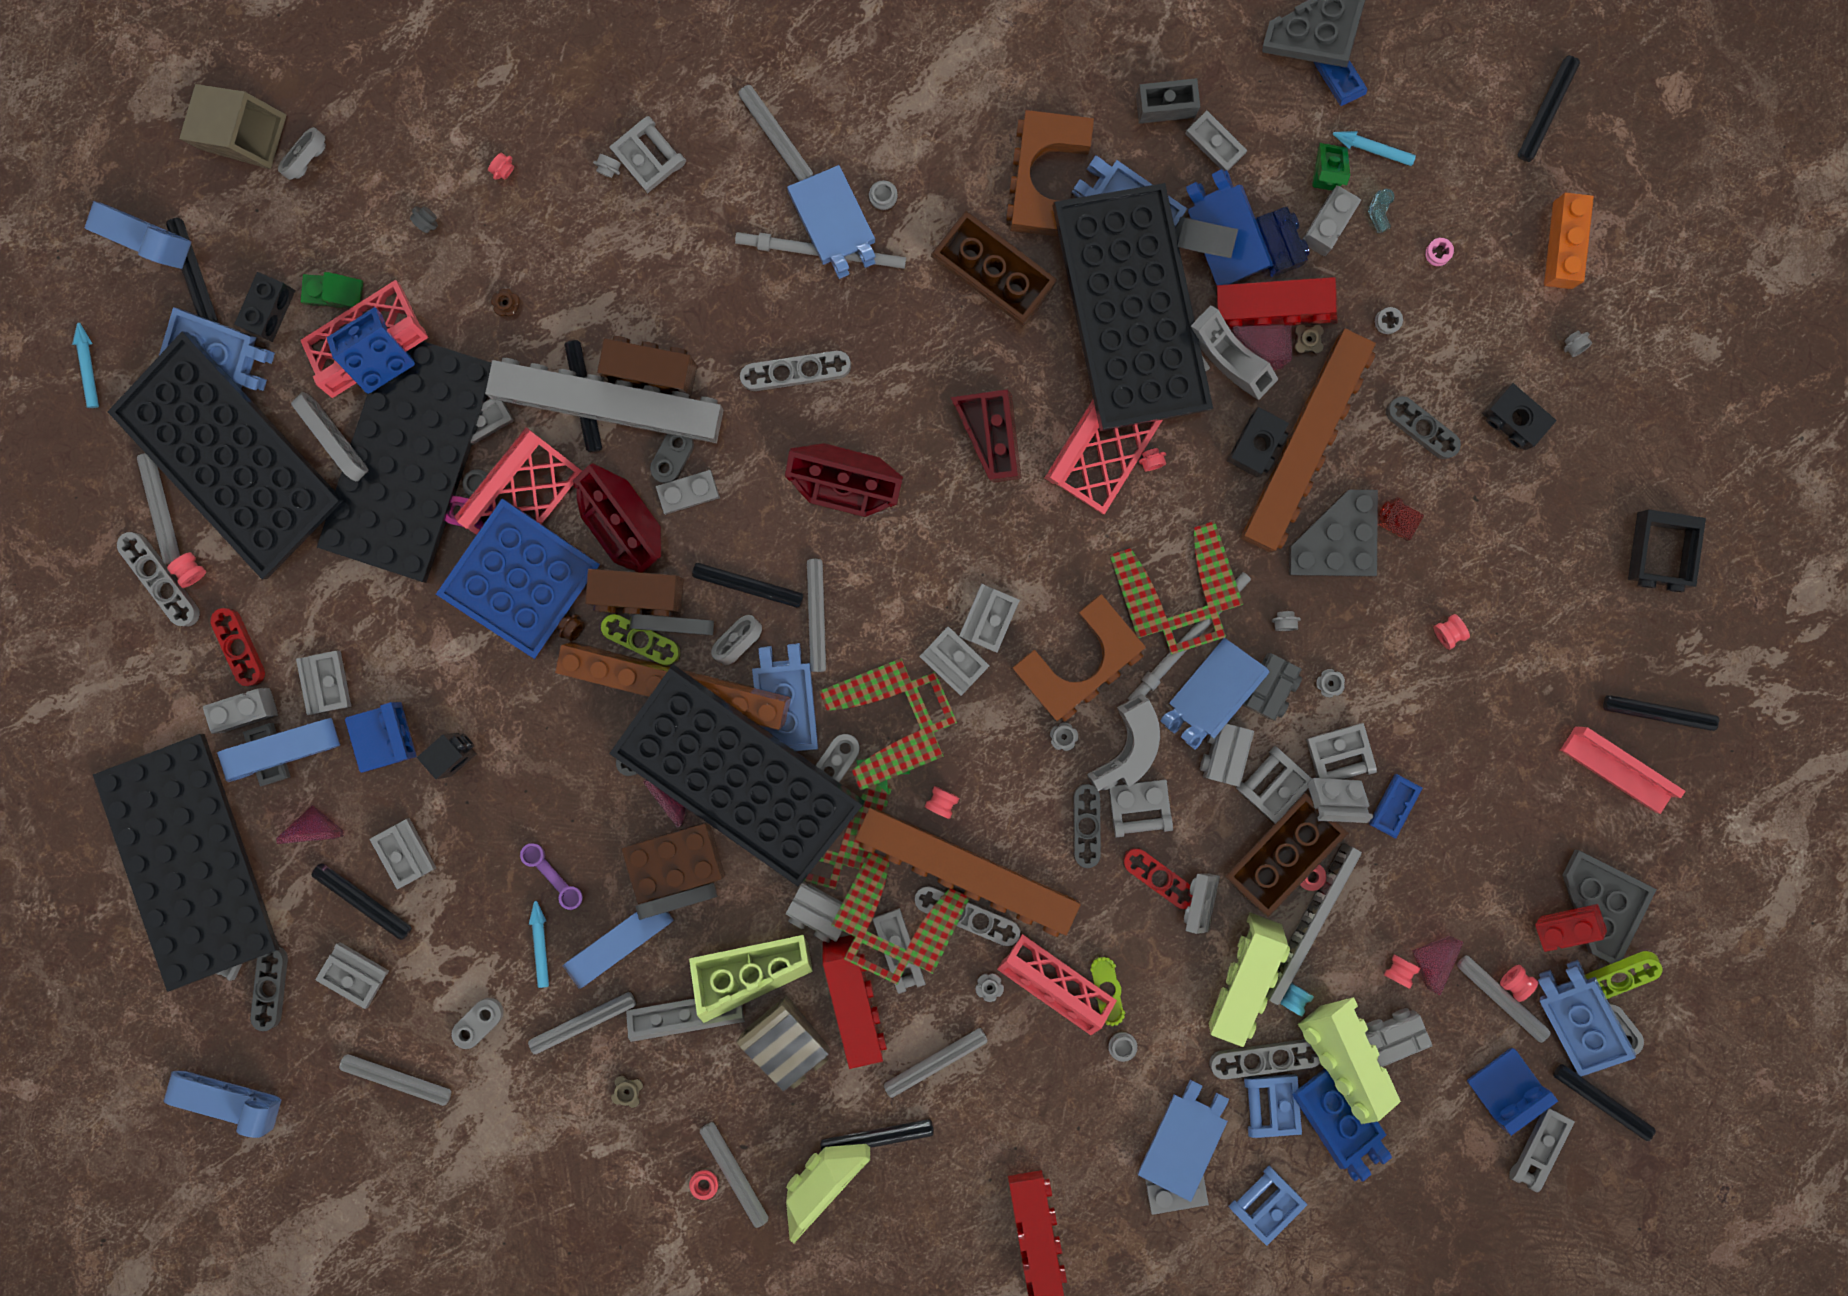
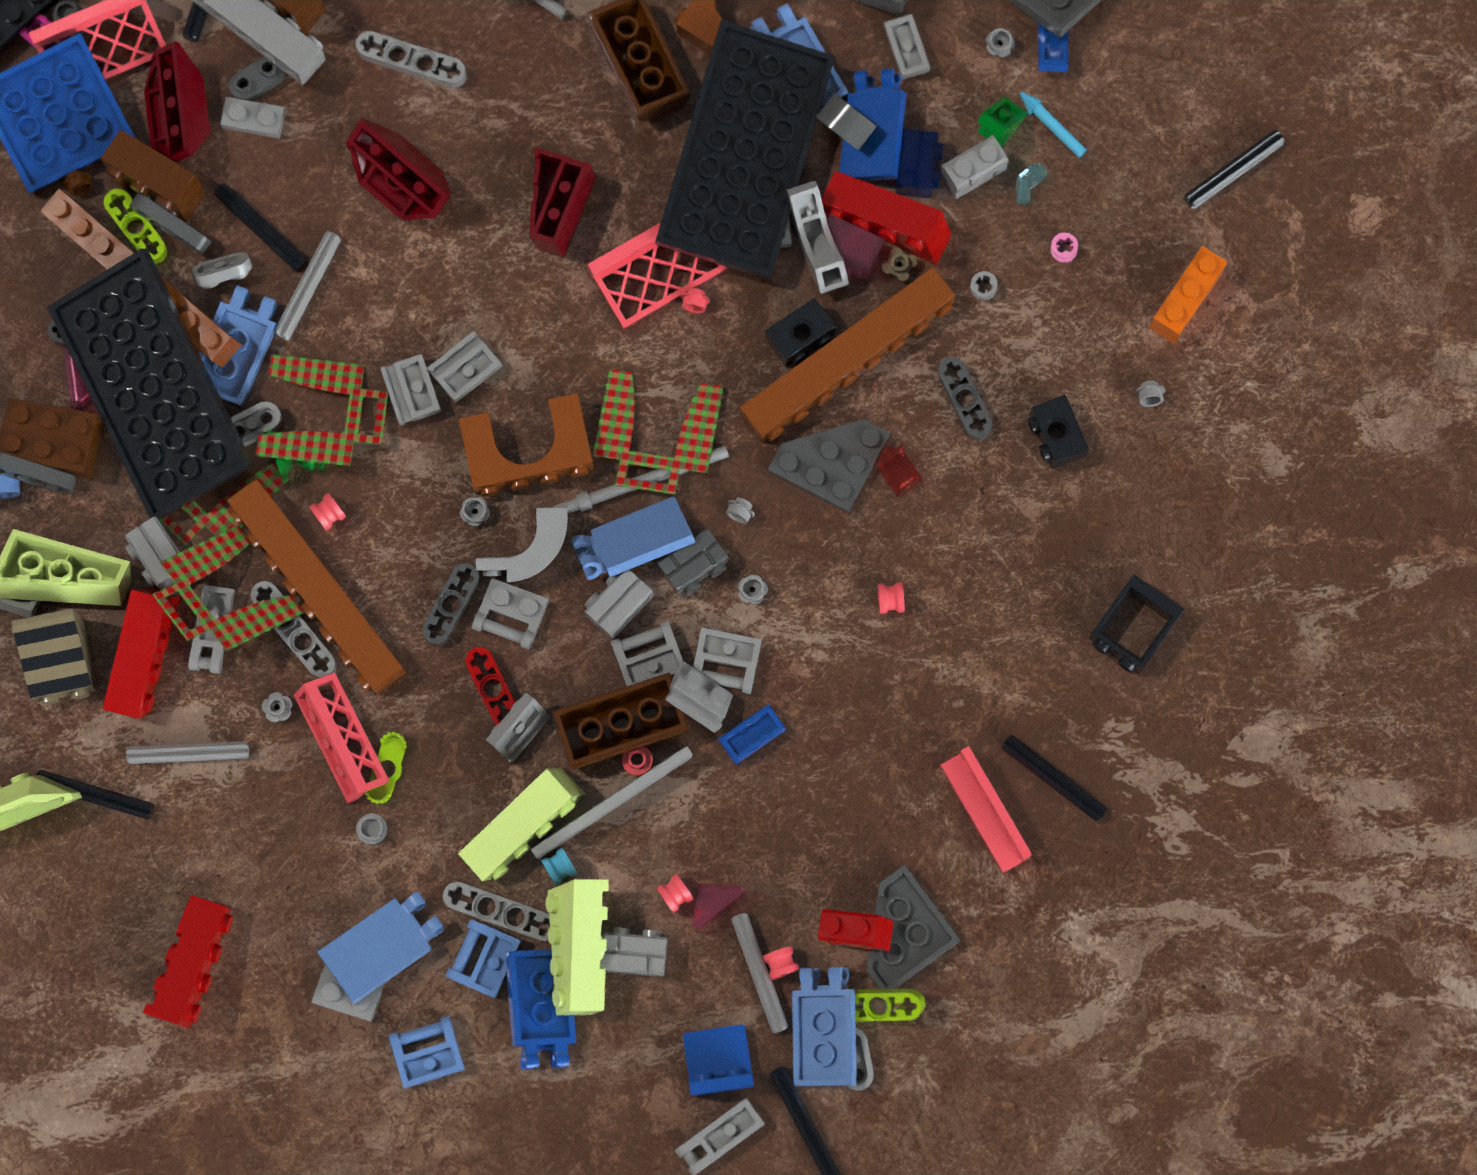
camera: 25 degrees right, 10 degrees down
none -> light grey plate [986,28,1015,57]

